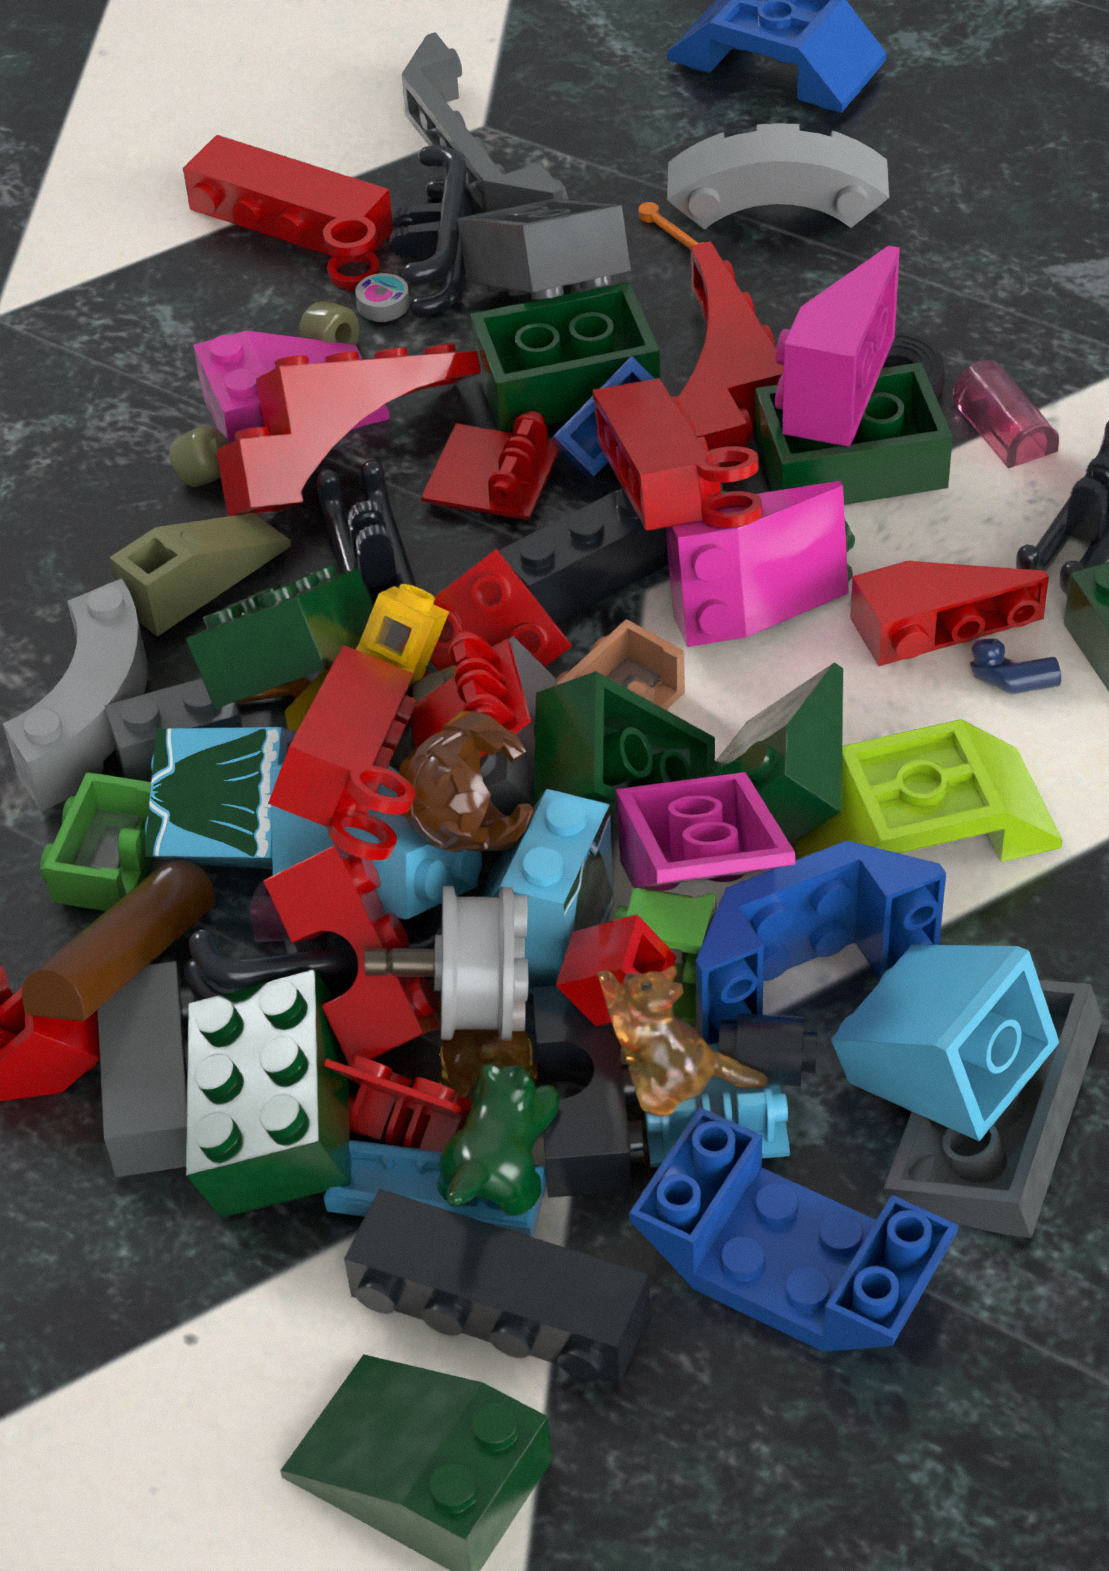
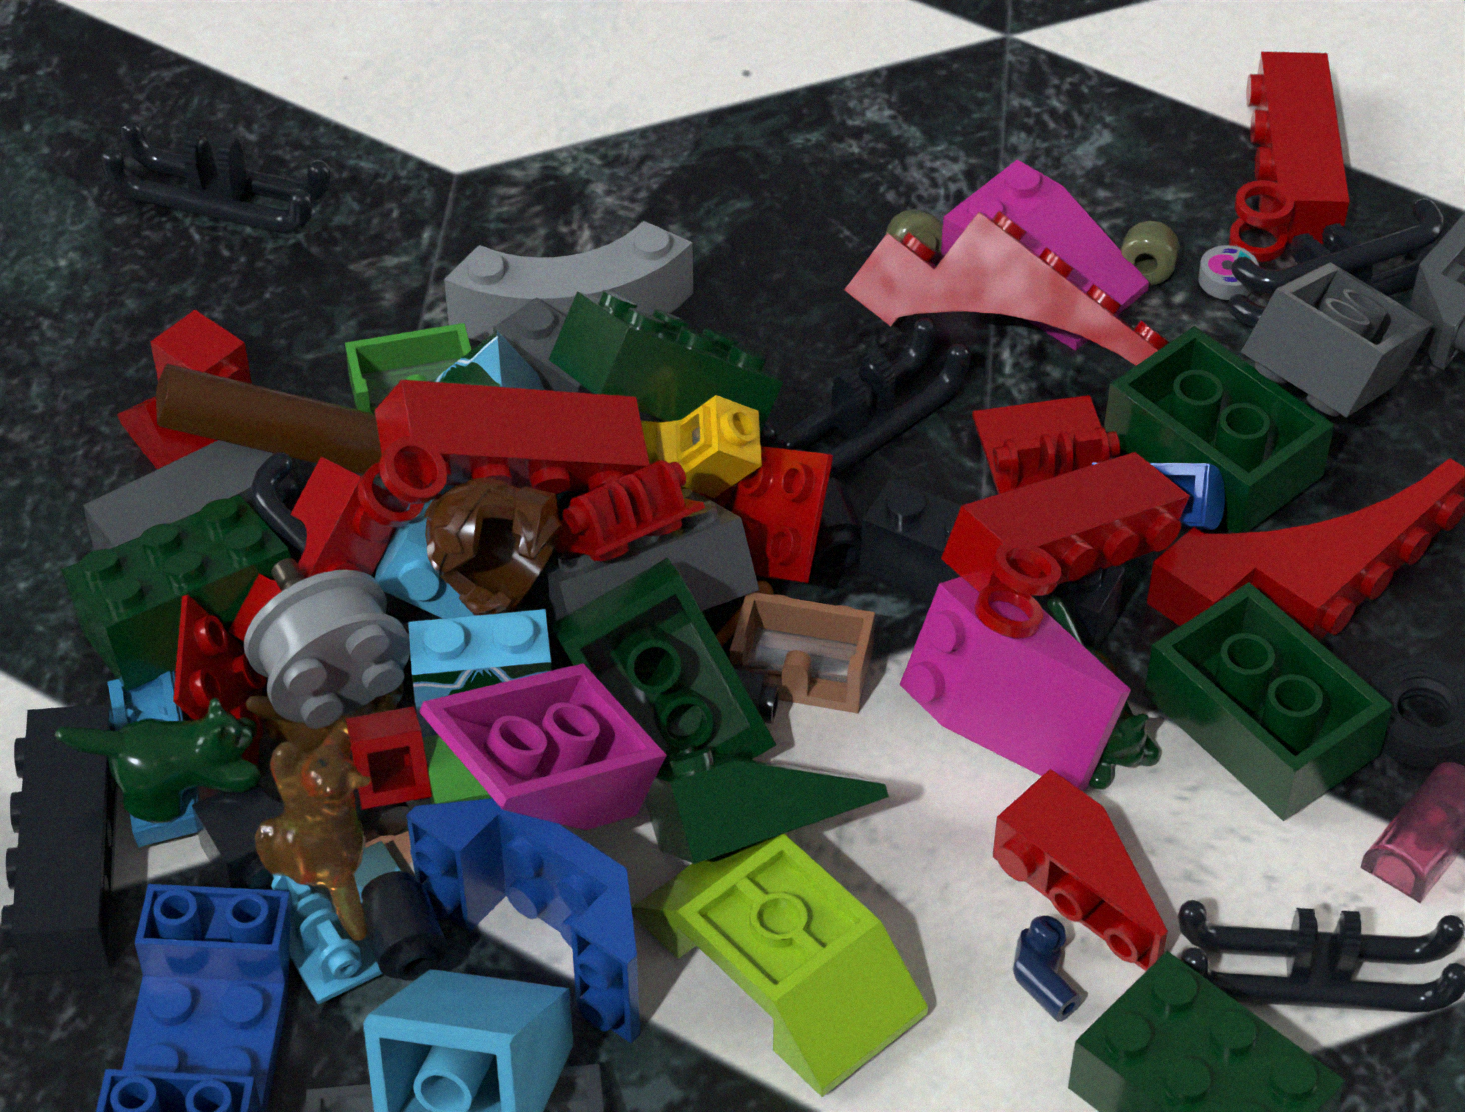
camera: 60 degrees right, 0 degrees up
olive slope [109,513,291,637] -> none
dark pink slope [775,246,900,447] -> none

